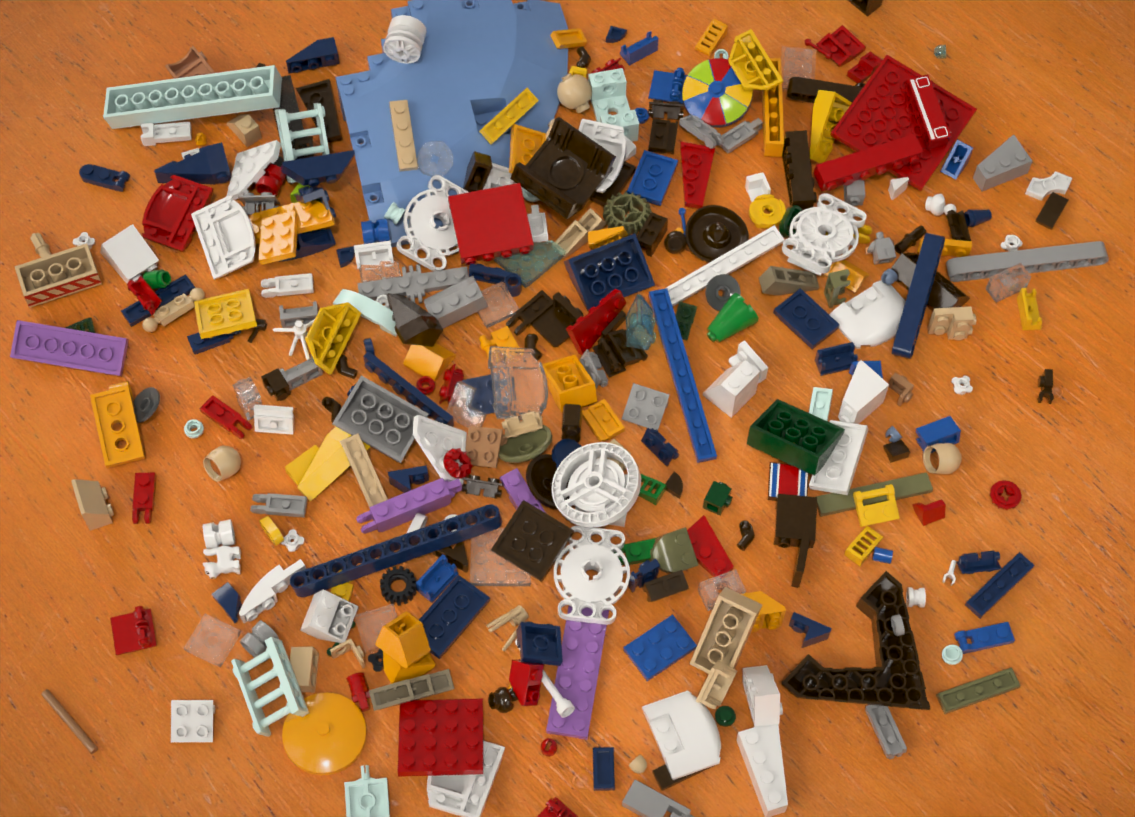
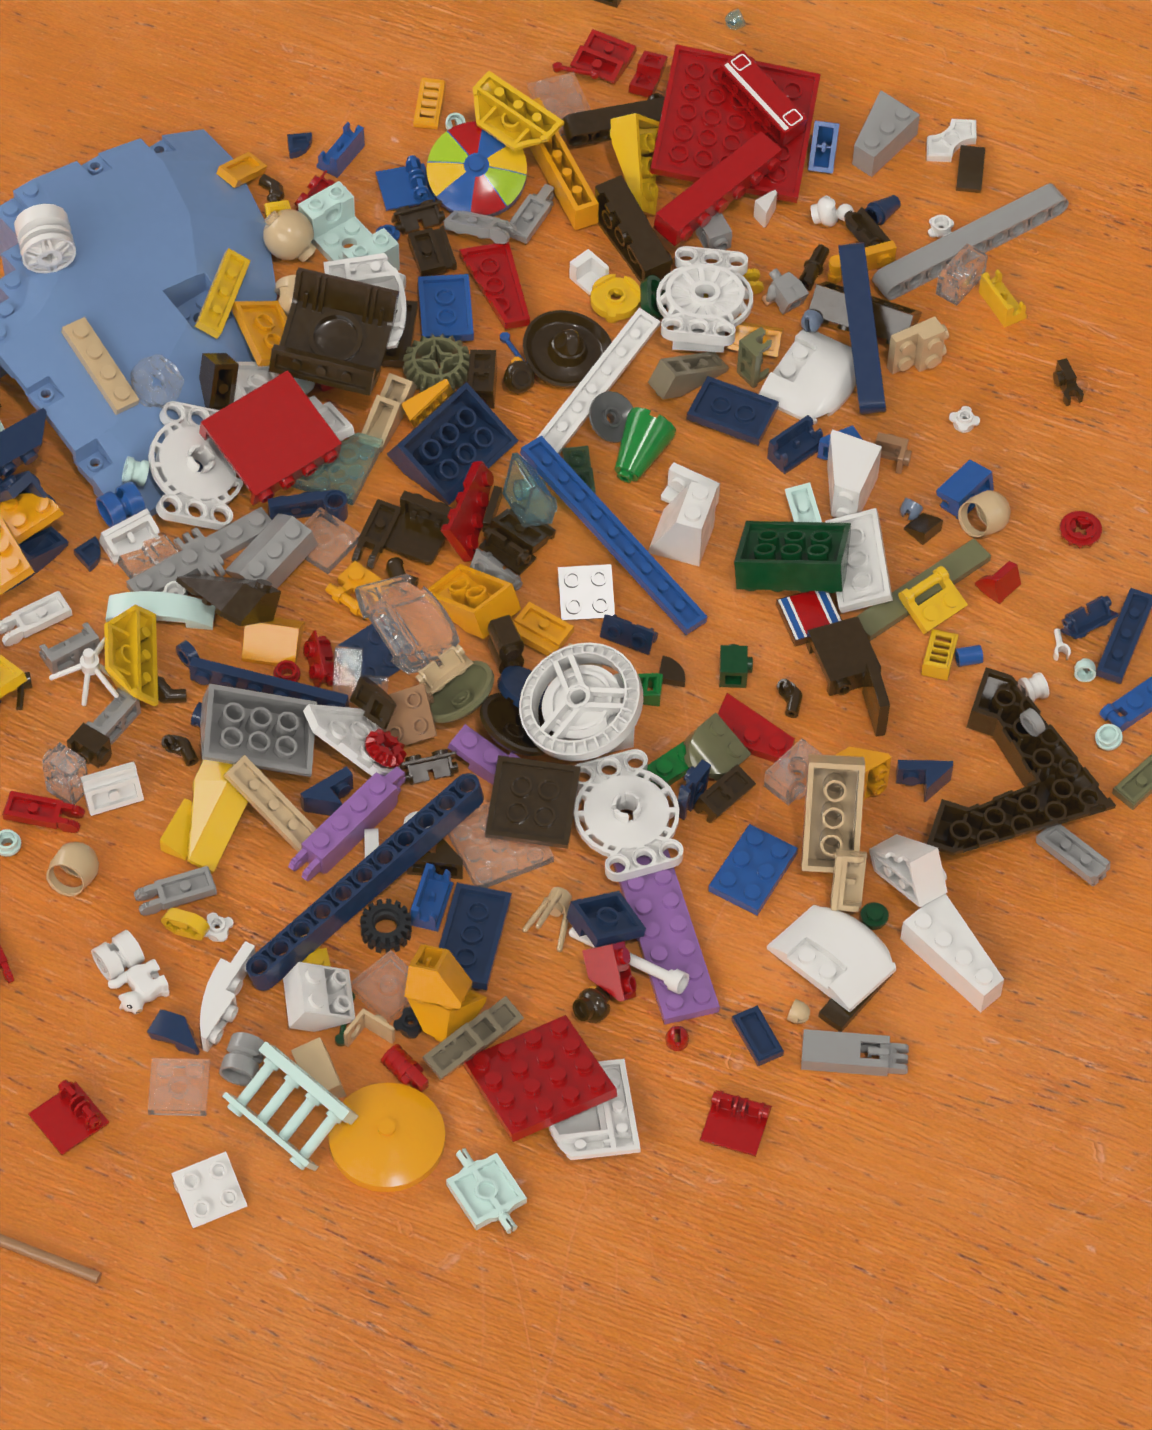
camera: 25 degrees left, 5 degrees down
none -> dark brown slope [349,676,397,729]
none -> light aqua hinge [1074,658,1096,682]

